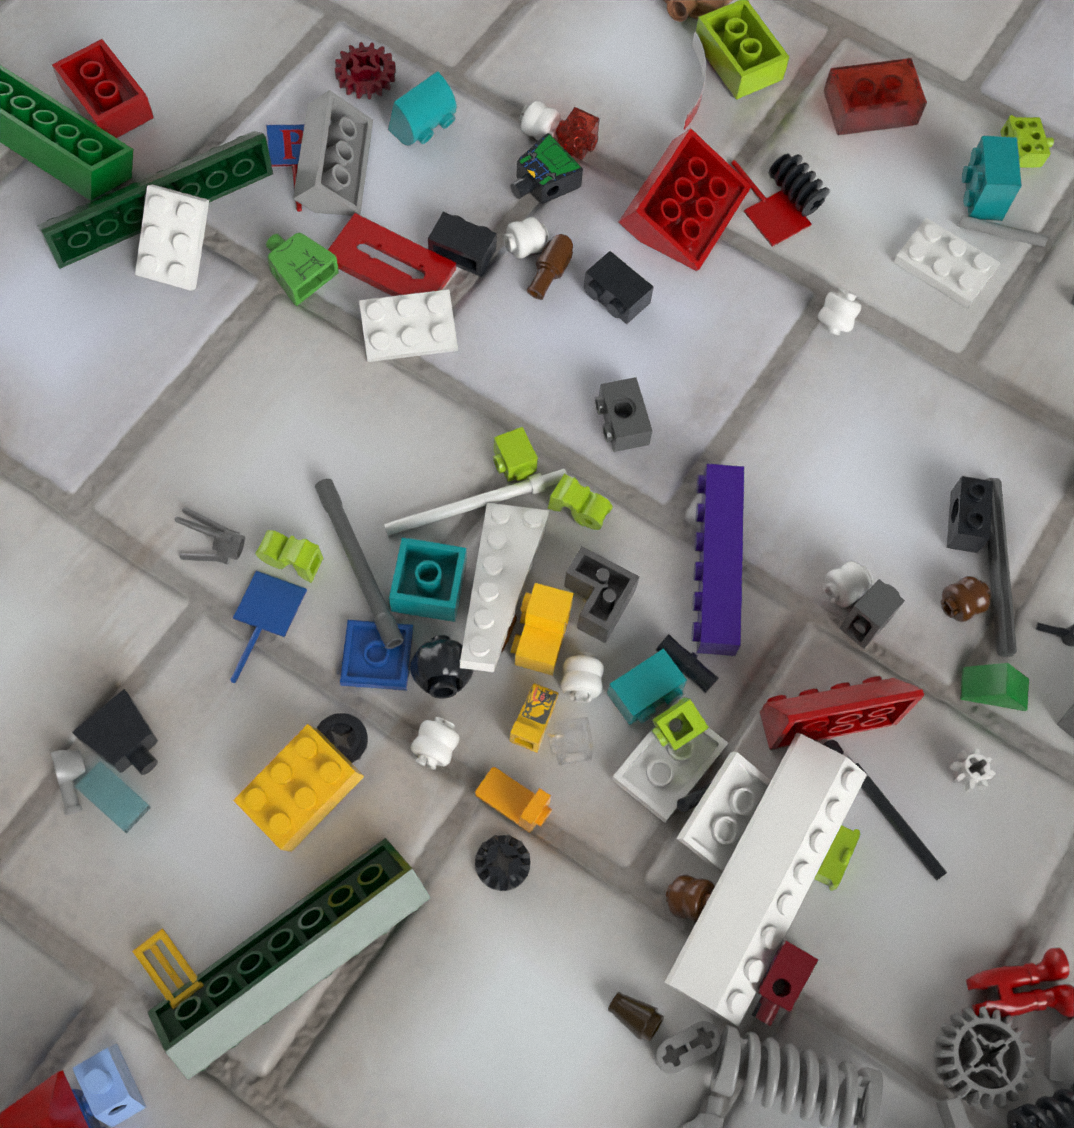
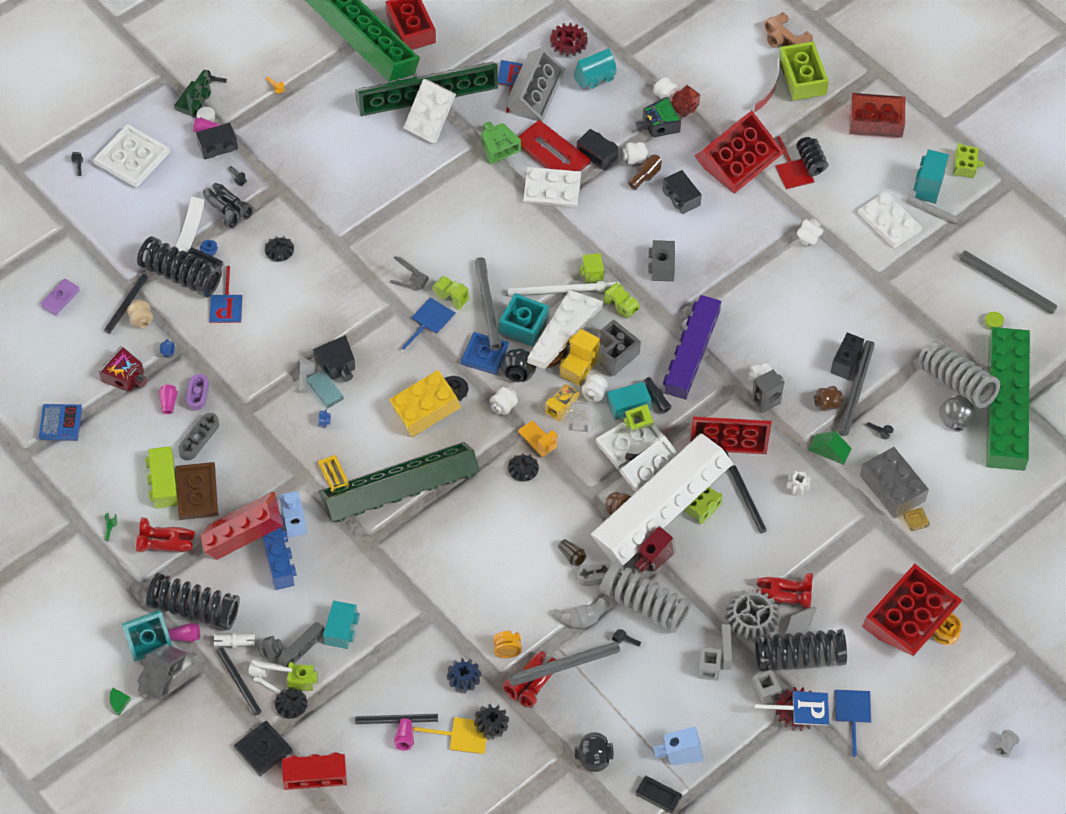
camera: 20 degrees right, 10 degrees down
none -> blue plate [319,409,331,428]

